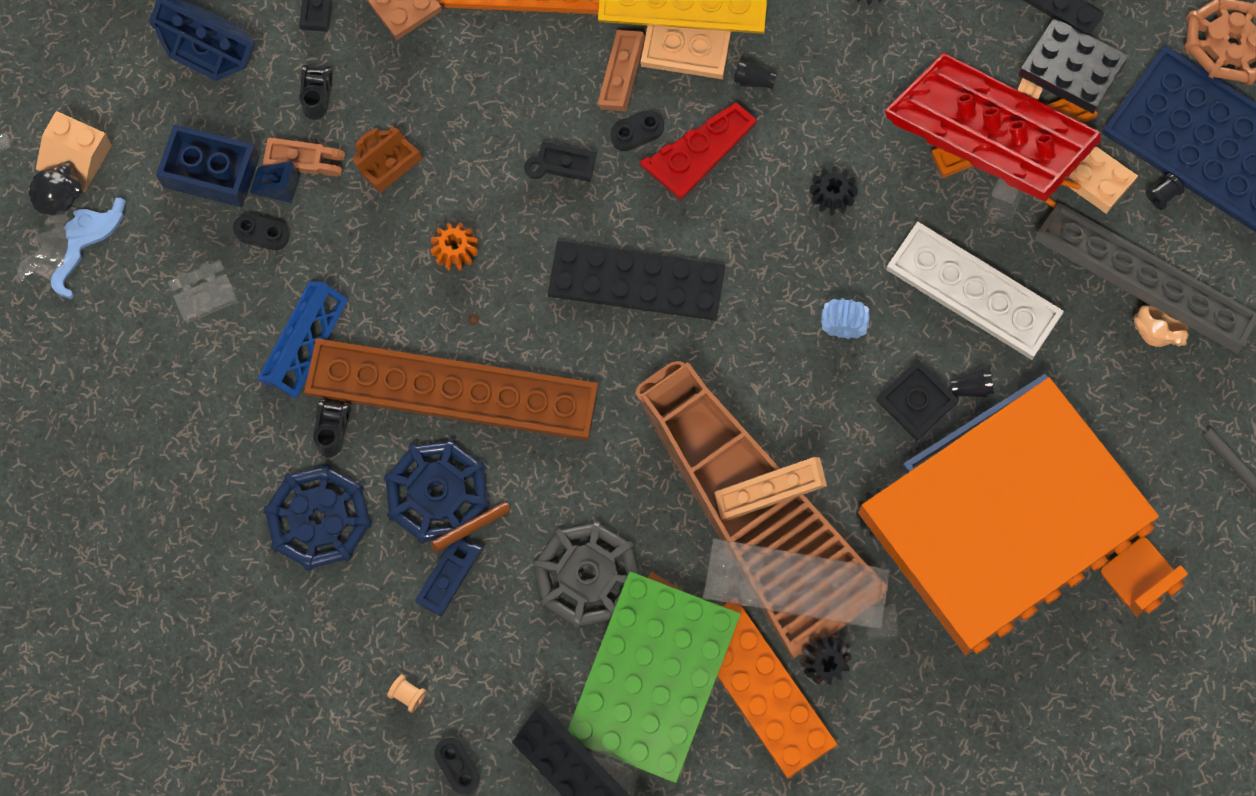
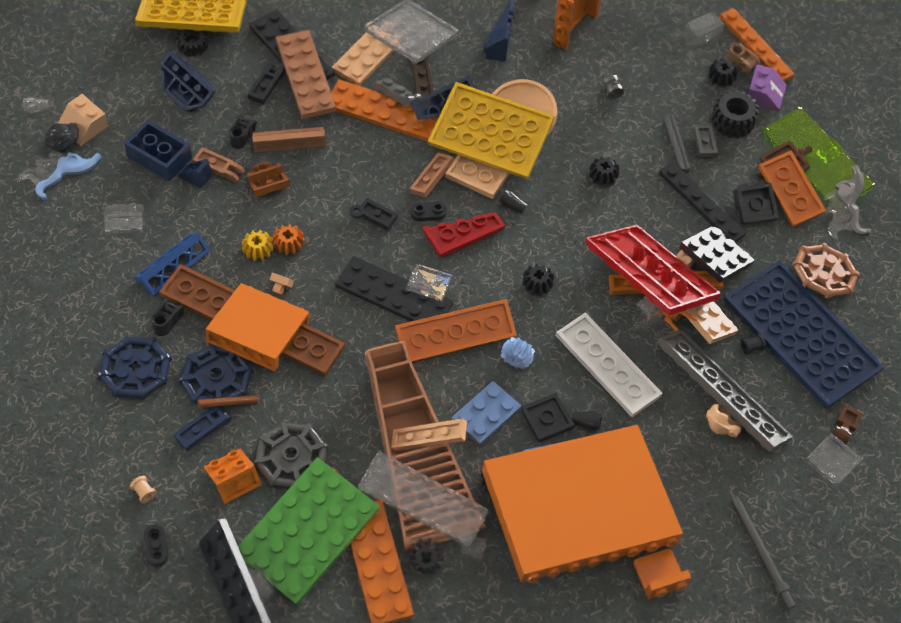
camera: 10 degrees right, 15 degrees down
black plate [233,214,289,250] -> none
none -> orange bracket [204,449,262,504]
none -> orange panel [206,283,309,371]
none -> yellow gear [242,230,274,262]
none -> nougat fence [252,127,326,153]
none -> light nougat tile [270,273,294,294]
none -> orange plate [395,299,517,362]
none -> clear tile [406,264,452,301]
none -> medium blue plate [451,381,521,446]

